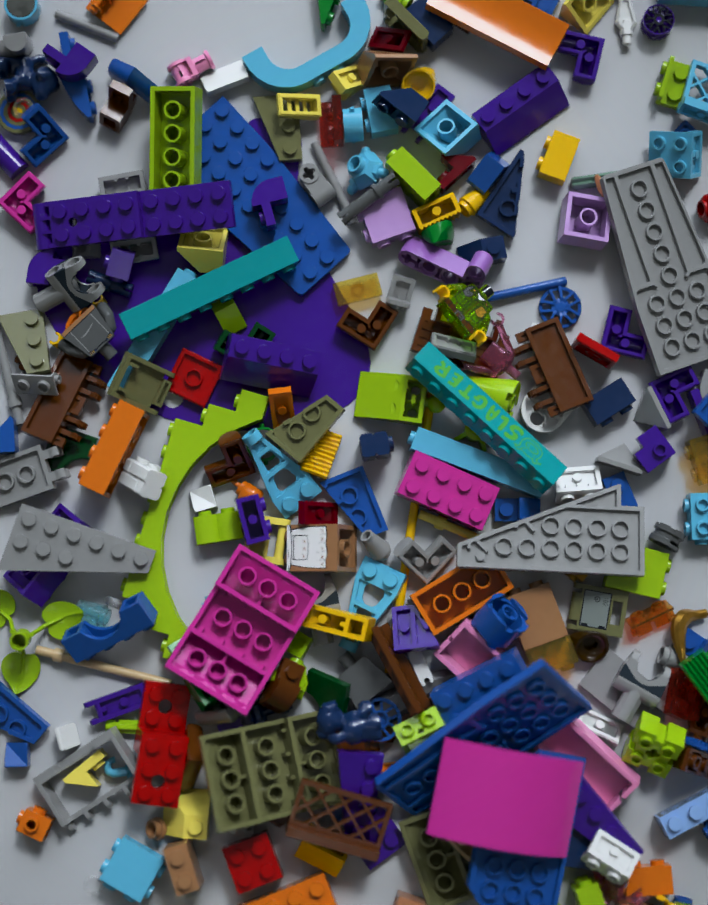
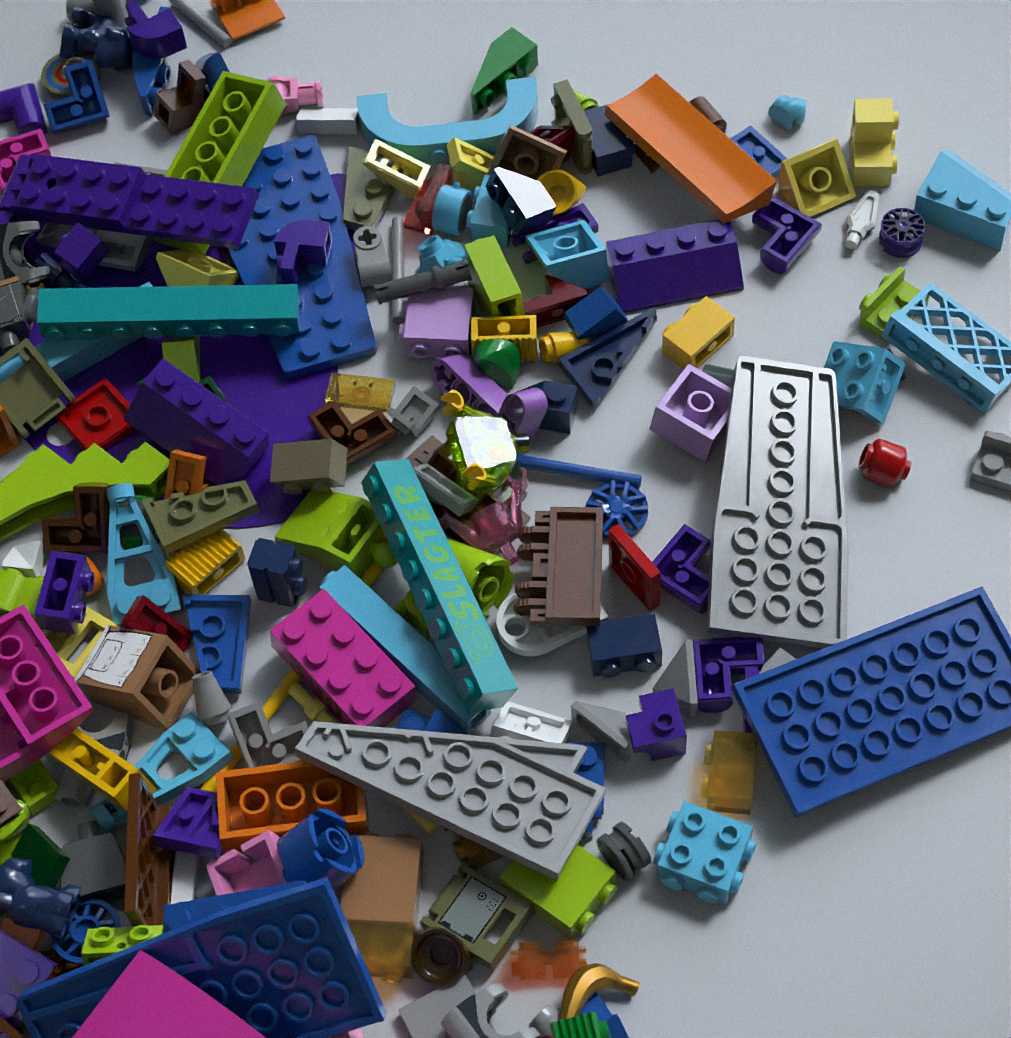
camera: 30 degrees right, 25 degrees down
none -> dark tan brick [270,439,348,495]

